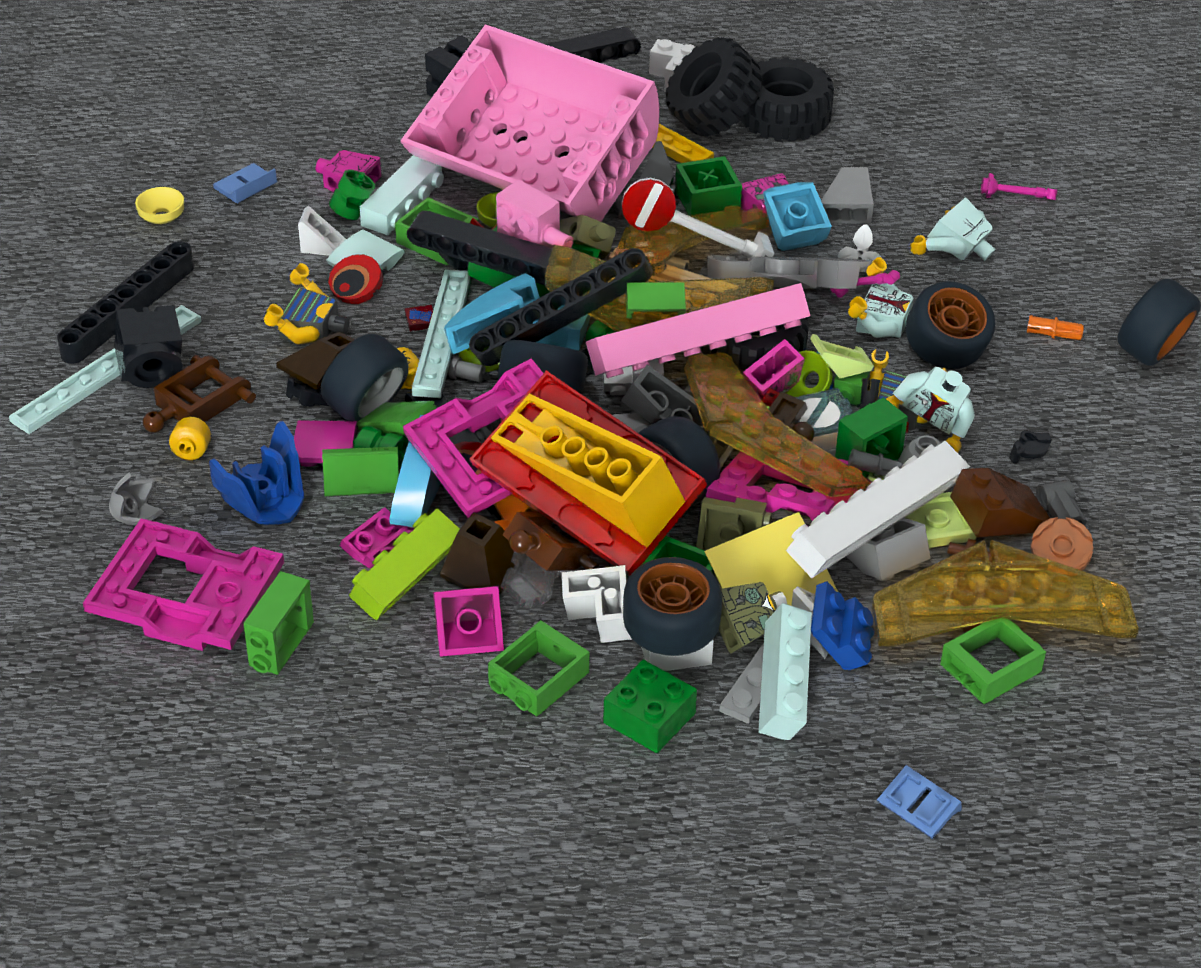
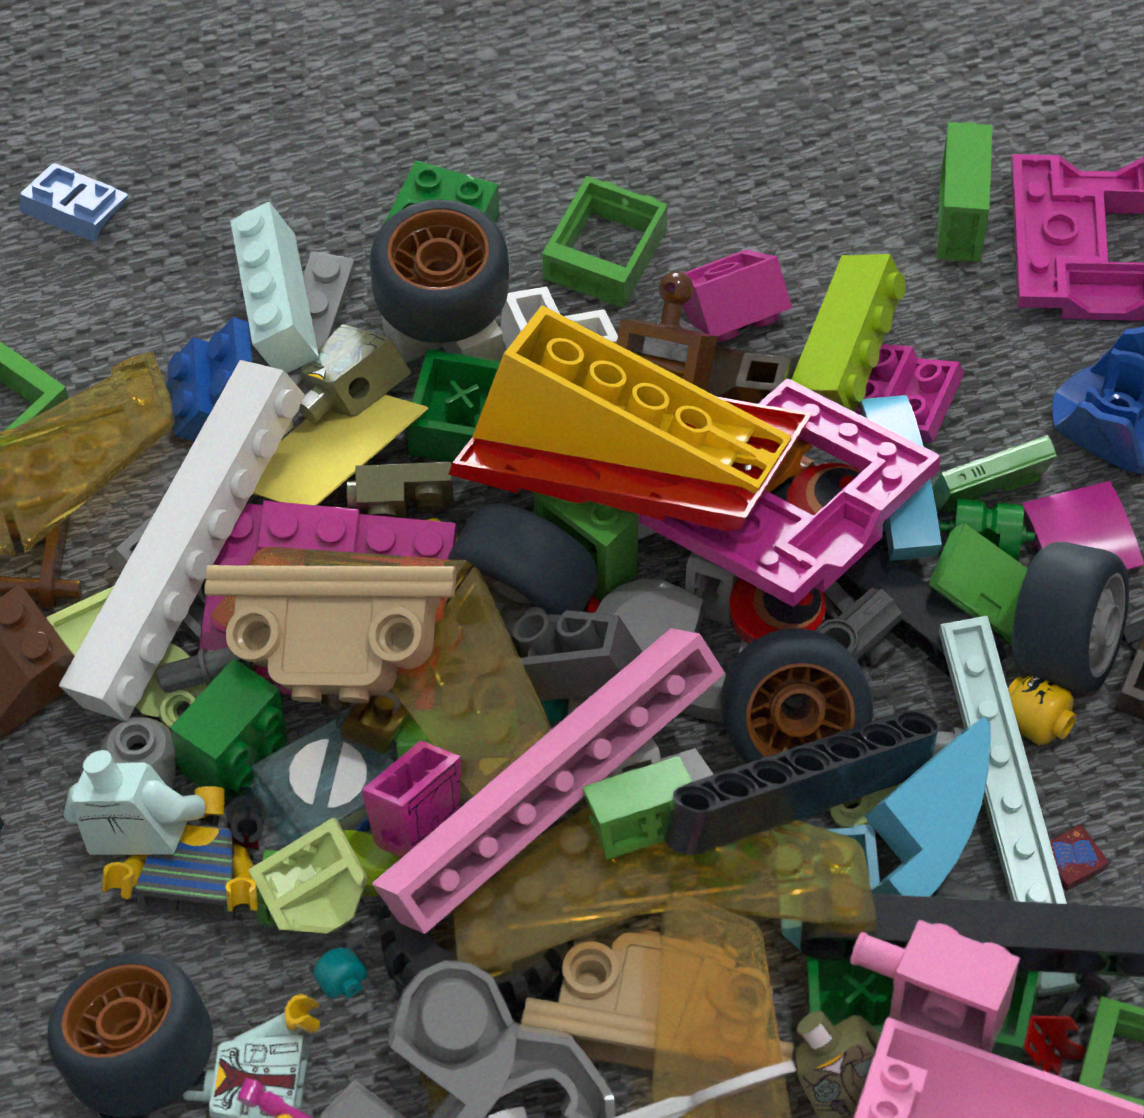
camera: 165 degrees right, 15 degrees up
none -> tan brick [205,565,457,703]

